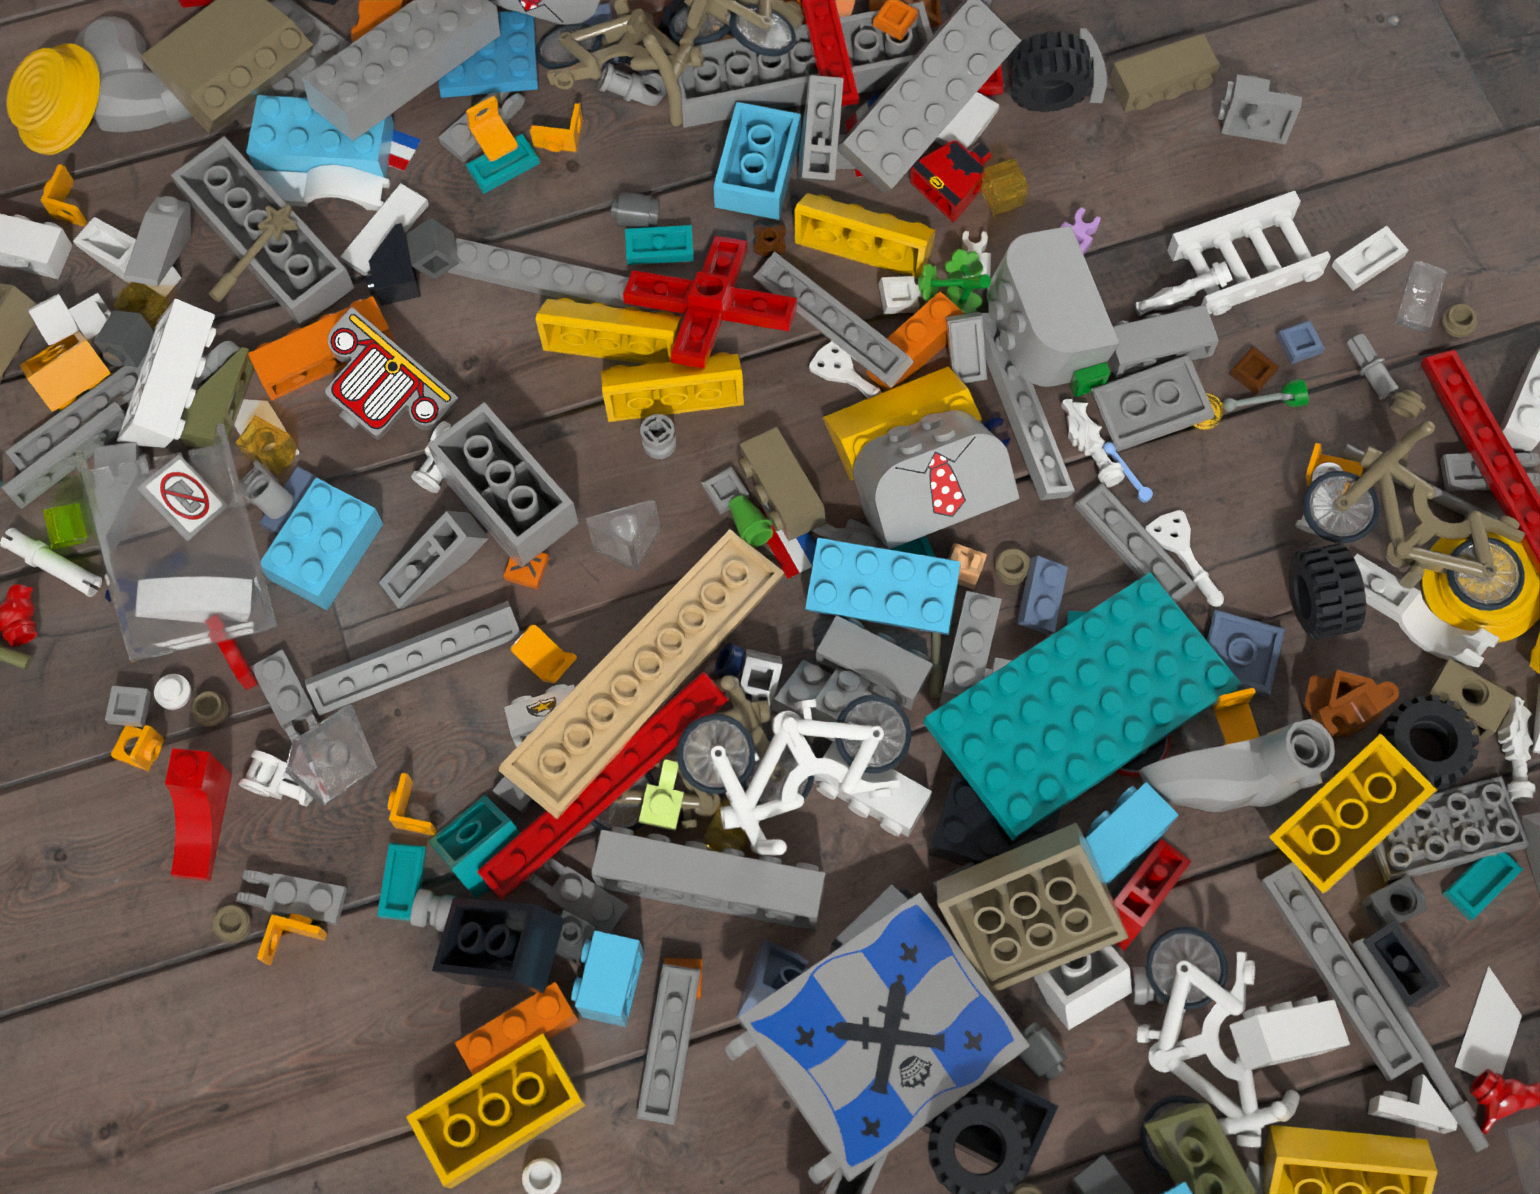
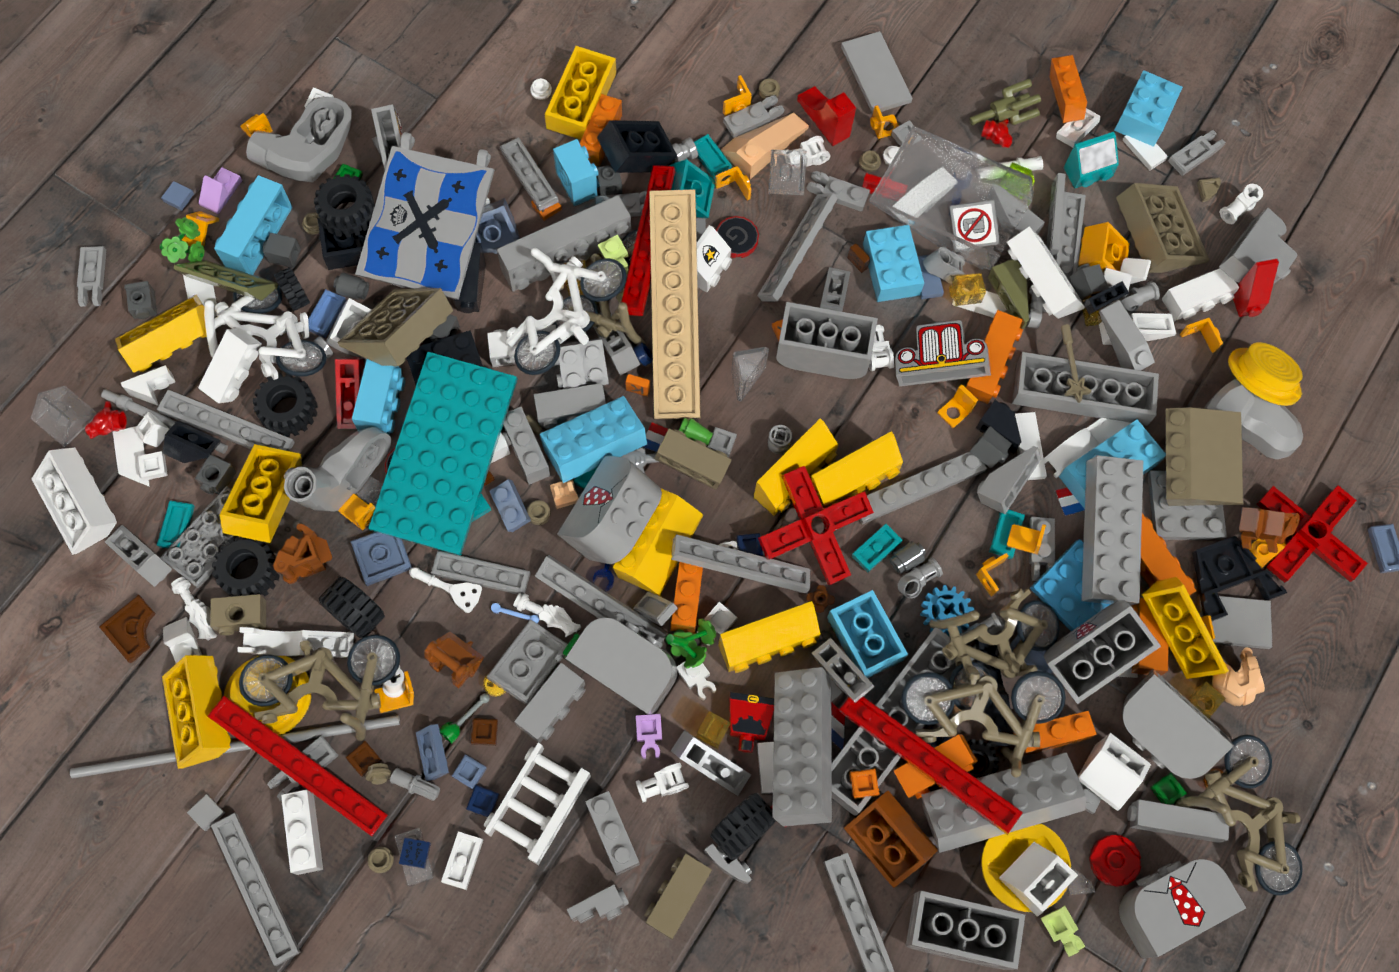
camera: 135 degrees right, 0 degrees up
light orange bracket [510,624,577,684] -> none
white piece [1134,261,1233,317] -> none
none -> white slope [135,412,169,447]
none -> white plate [138,451,168,481]
none -> black tyre [253,373,318,437]
none -> black tyre [274,267,310,311]
none -> medium blue tile [308,289,347,338]
none -> reddish brown tile [345,741,382,777]
none -> dark blue tile [399,838,431,869]
none -> sand blue plate [416,724,449,781]
none -> dark orange piece [424,631,484,688]
none -> dark blue tile [466,785,500,818]
none -> light grey brick [585,791,640,876]
none -> orange tile [626,374,650,397]
none -> white connector [635,763,689,802]
none -> light grey slope [671,730,751,796]
none -> black tile [716,216,759,258]
none -> light nougat wedge [721,113,809,179]
none -> dark blue tile [736,533,763,557]
none -> light grey tile [841,31,913,114]
none -> reddish brown tile [847,243,870,273]
none -> light grey connector [898,557,943,598]
none -> dark azure gear [920,585,974,637]
none -> light orange bracket [937,384,978,428]
none -> light grey slope [977,446,1041,514]
none -> black piece [1082,281,1129,314]
none -> light grey connector [1120,281,1160,315]

